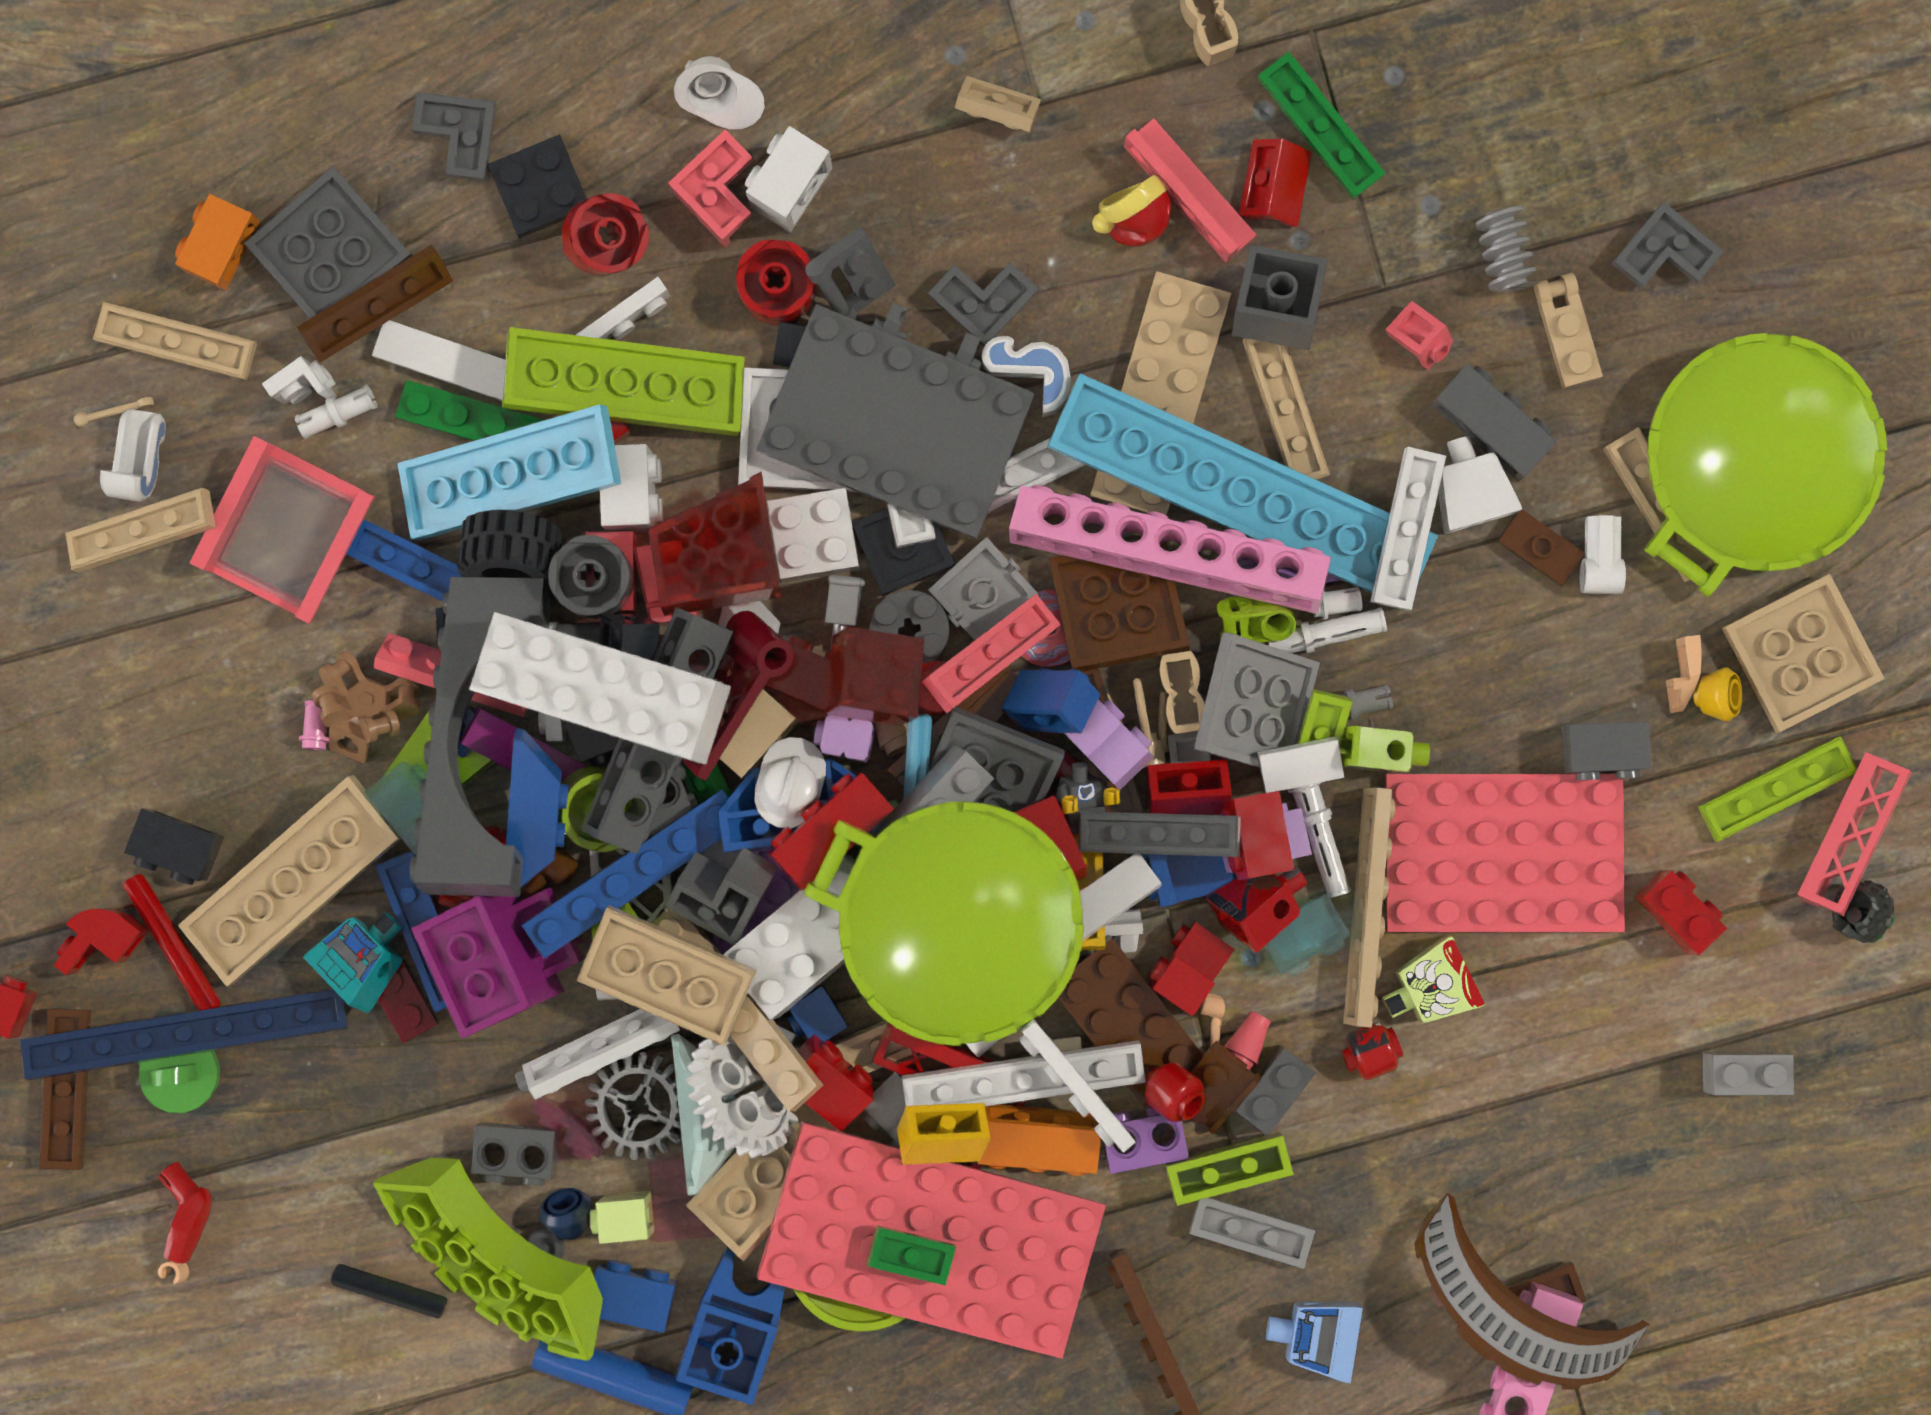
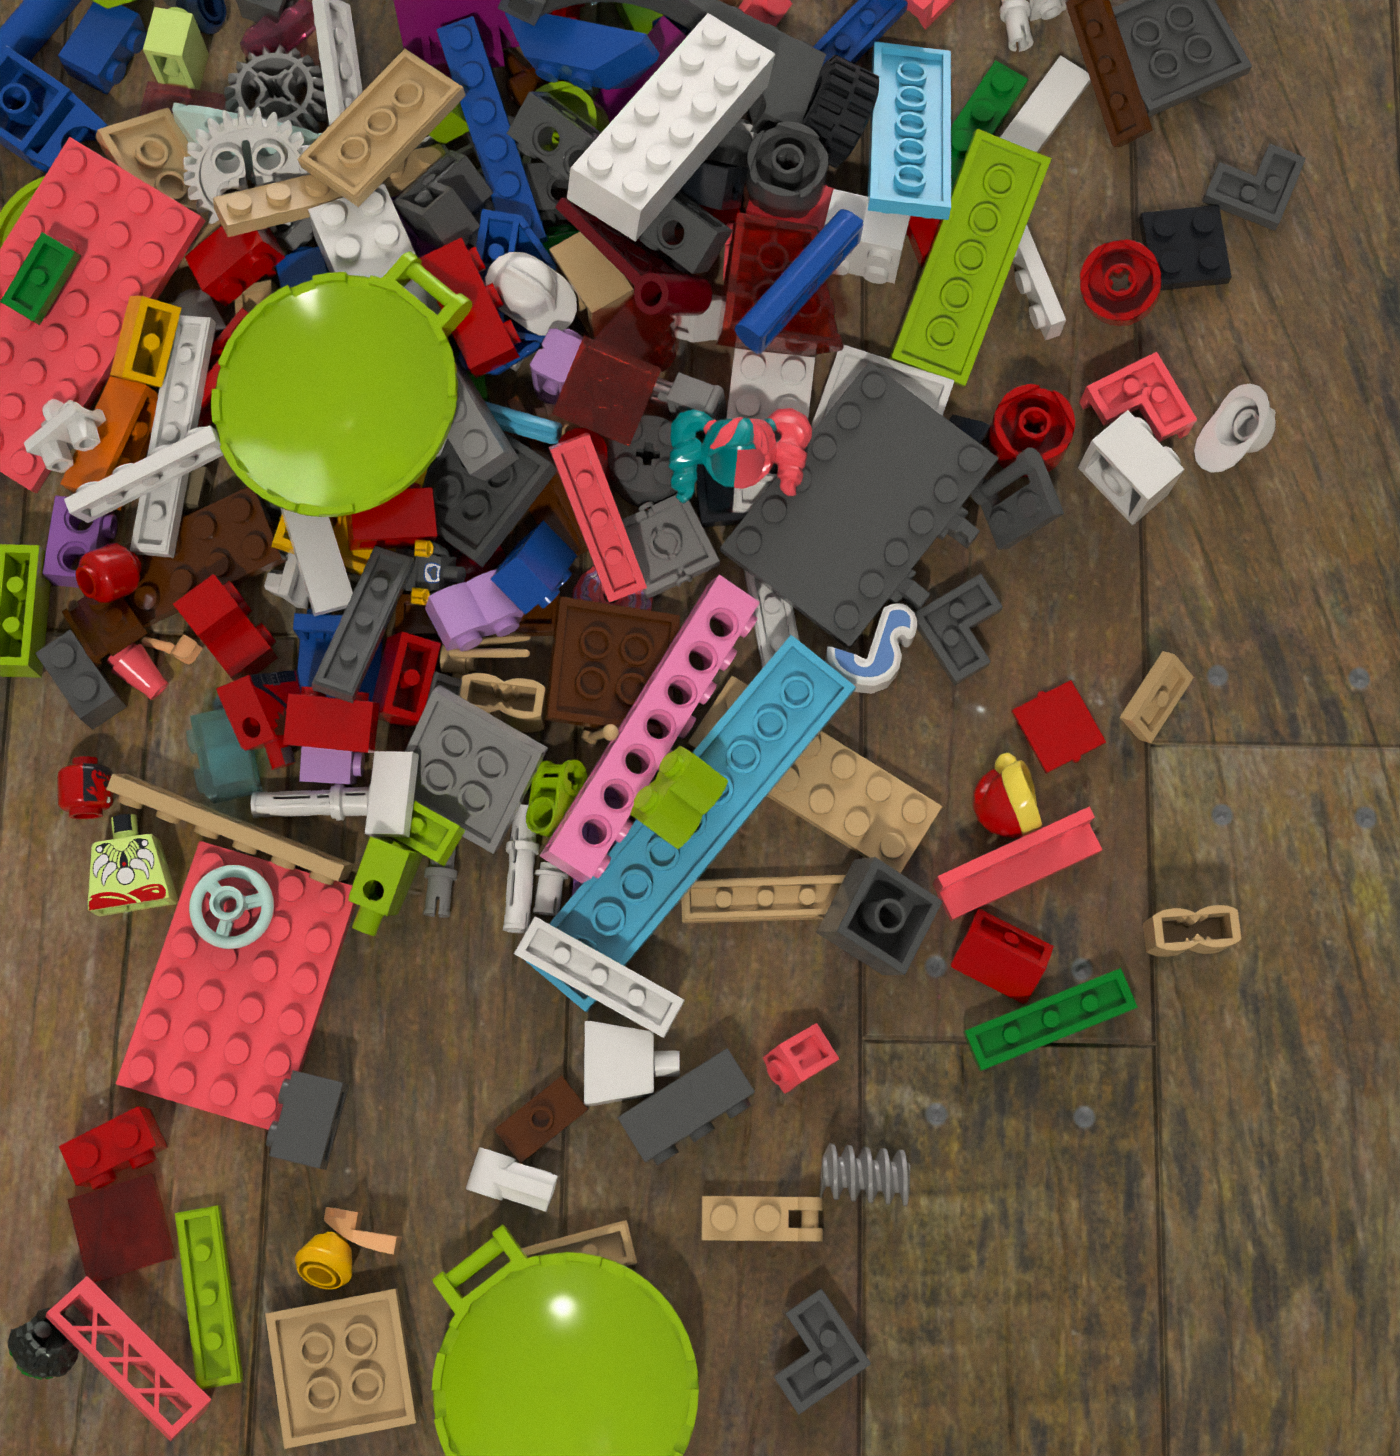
camera: 105 degrees right, 10 degrees down
none -> white hips [24,399,106,473]
none -> clear red plate [67,1173,176,1283]
none -> light aqua piece [189,865,274,949]
none -> tan hinge [581,724,619,745]
none -> lime brick [630,746,728,849]
none -> hair [668,408,812,504]
none -> blue brick [735,209,864,355]
none -> red piece [1011,680,1106,774]

